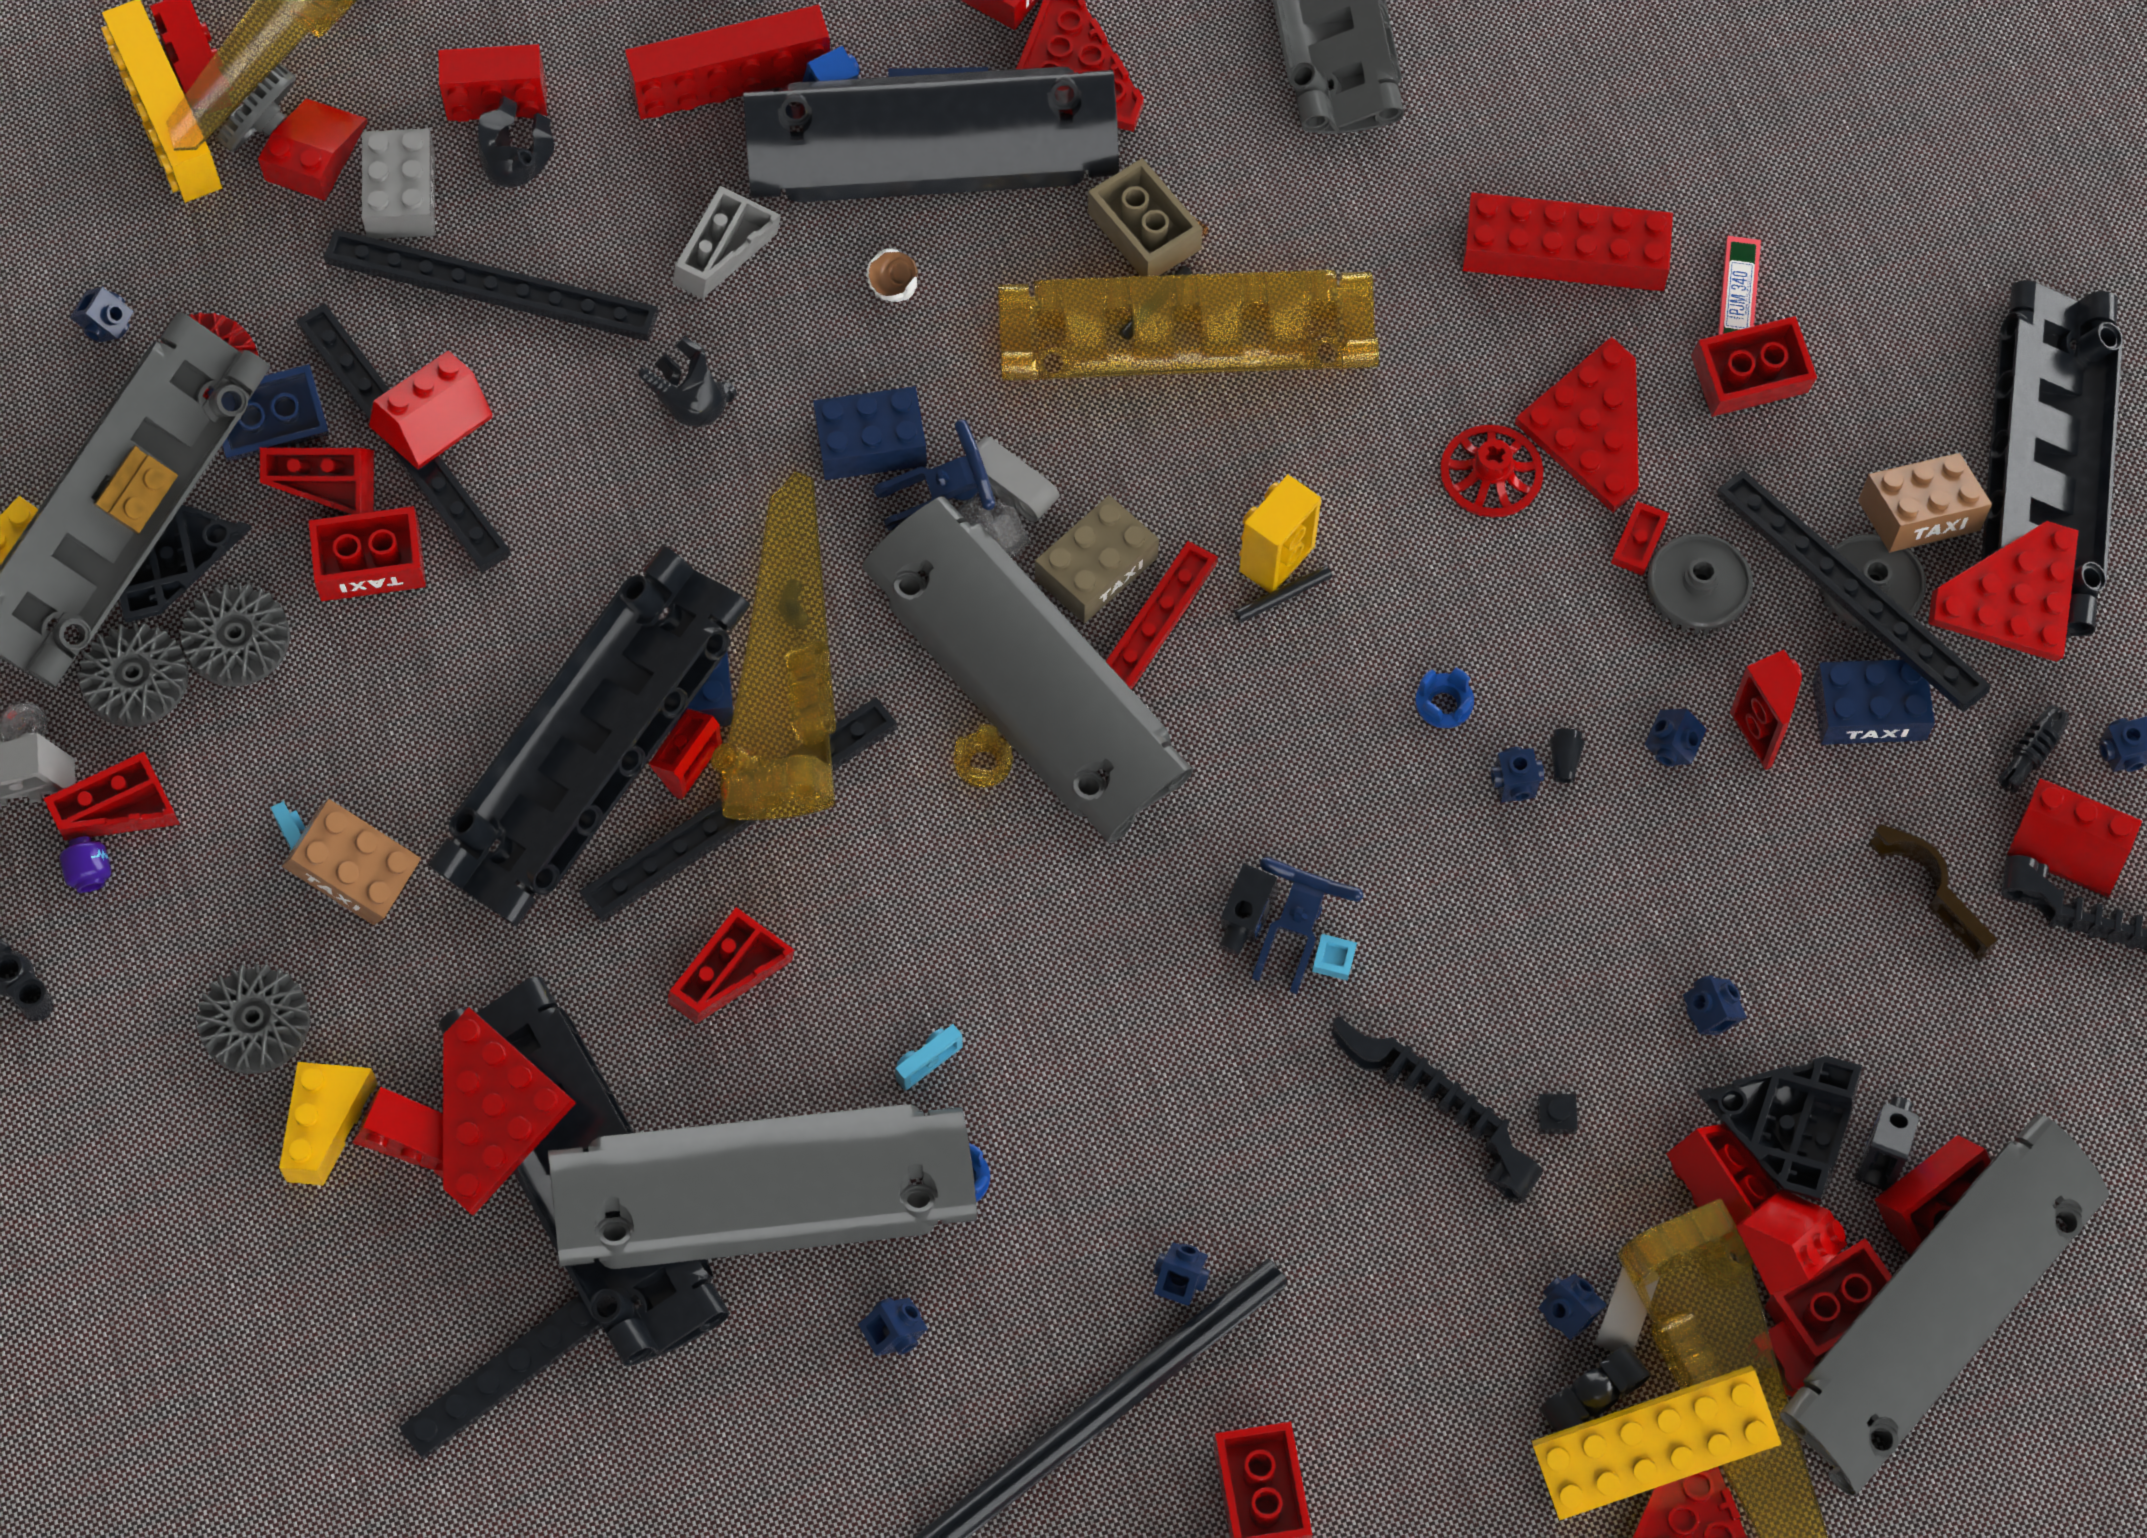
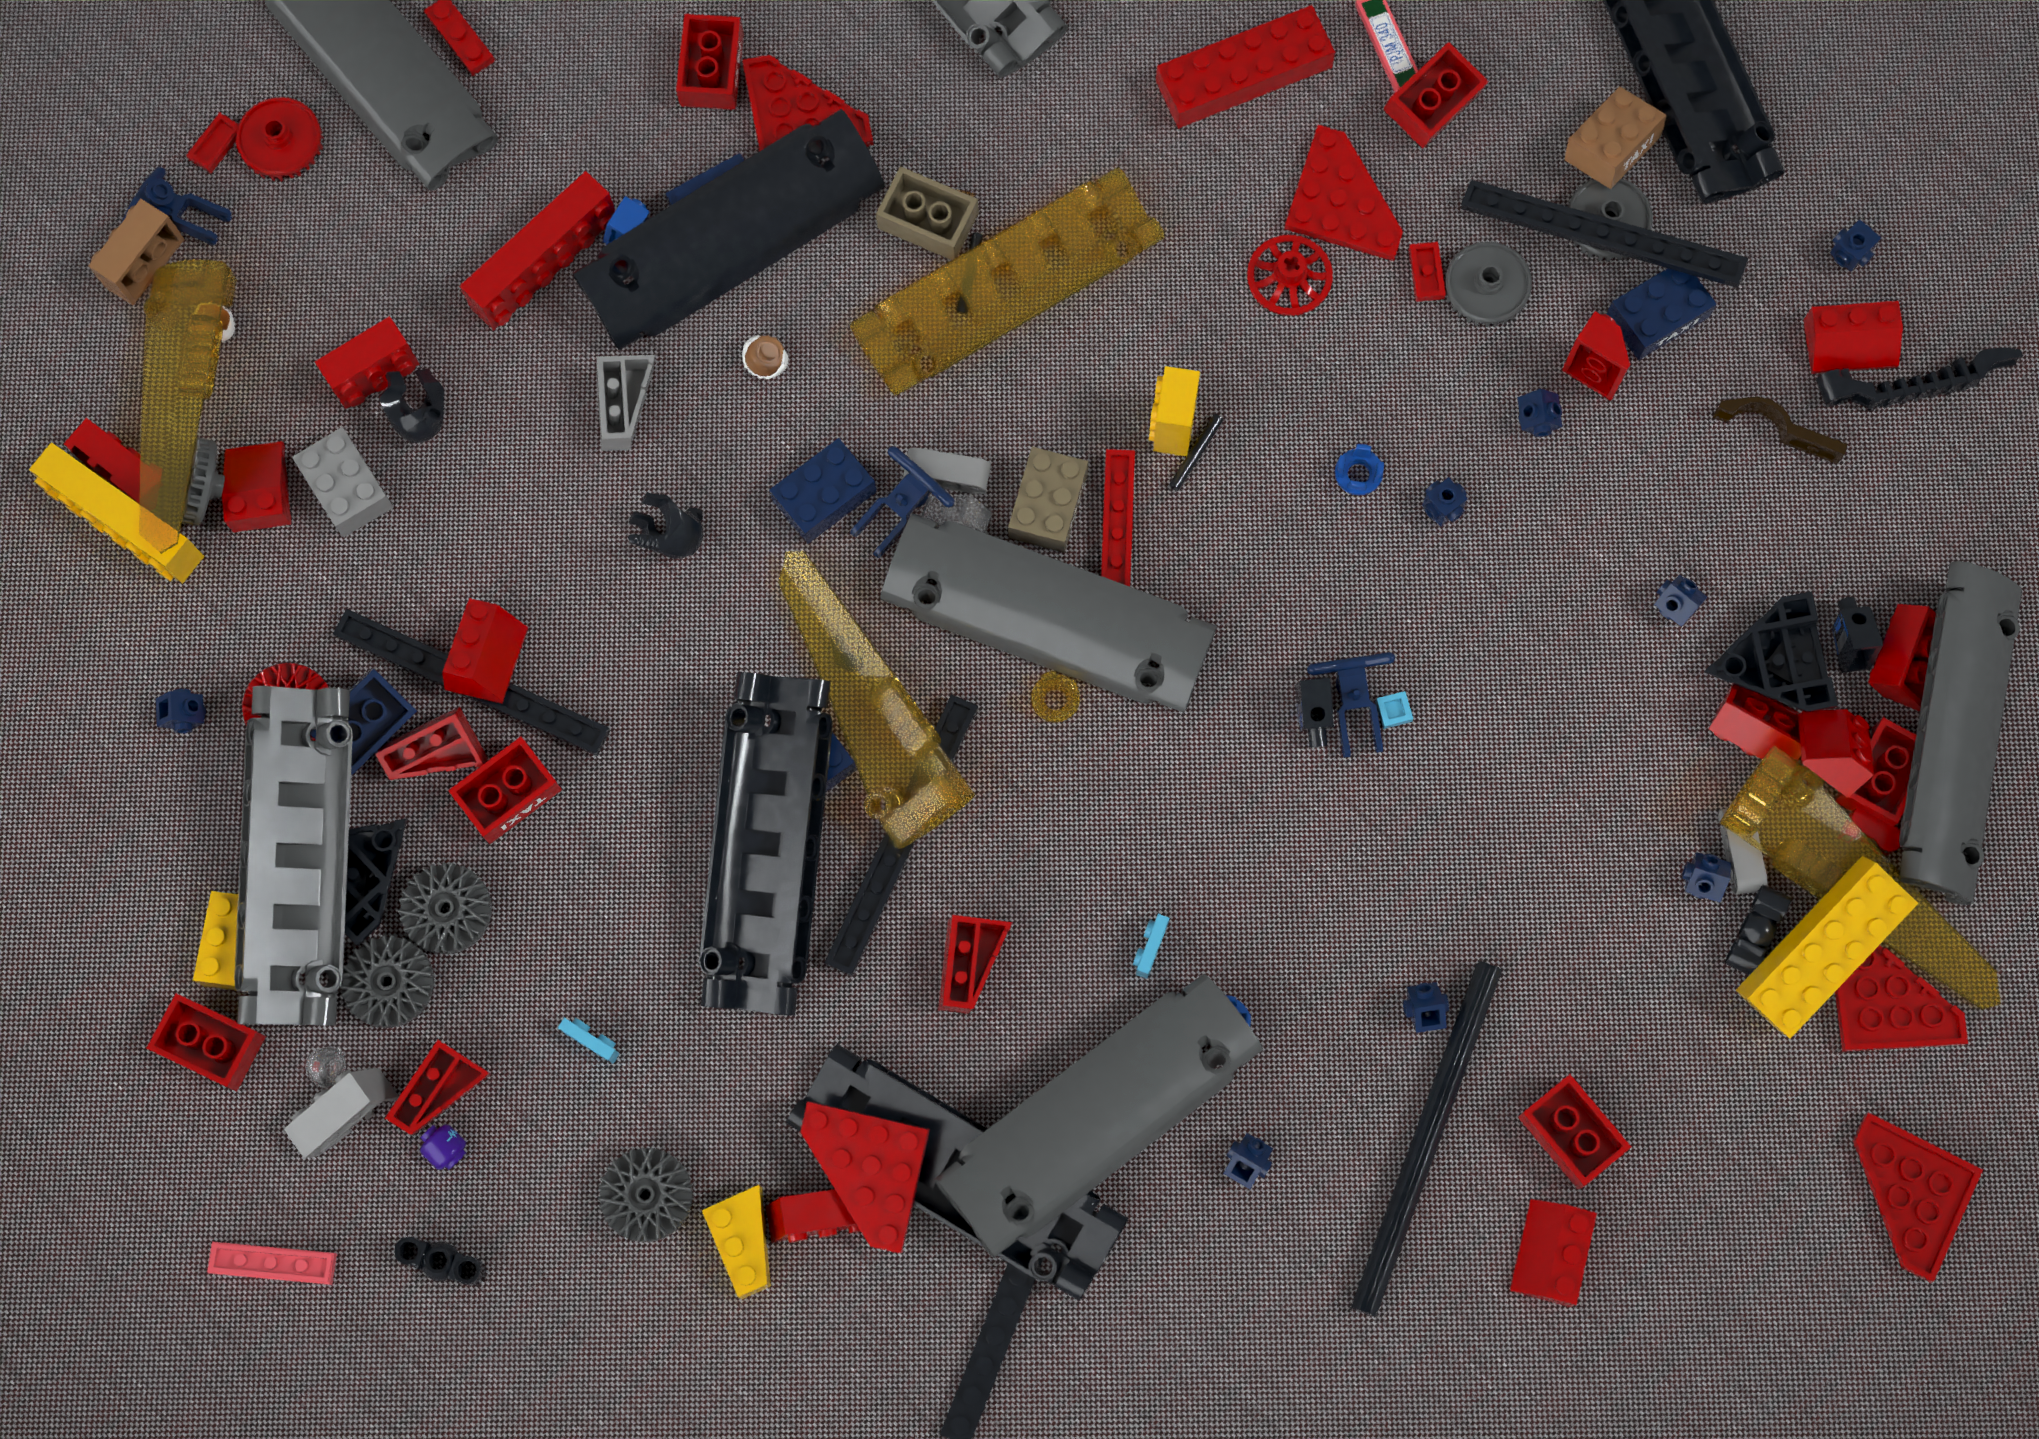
camera: 25 degrees left, 10 degrees up
pearl gold plate [94,446,178,534] -> none
medium nougat brick [281,799,421,925] -> none
black plate [324,229,659,342] -> none
red tile [648,709,722,800] -> none
black piece [1331,1015,1543,1204] -> none
black plate [1537,1094,1578,1134] -> none
black cone [1549,728,1585,783] -> none
red plate [1928,521,2079,662] -> none
black hinge [1998,705,2069,792] -> none

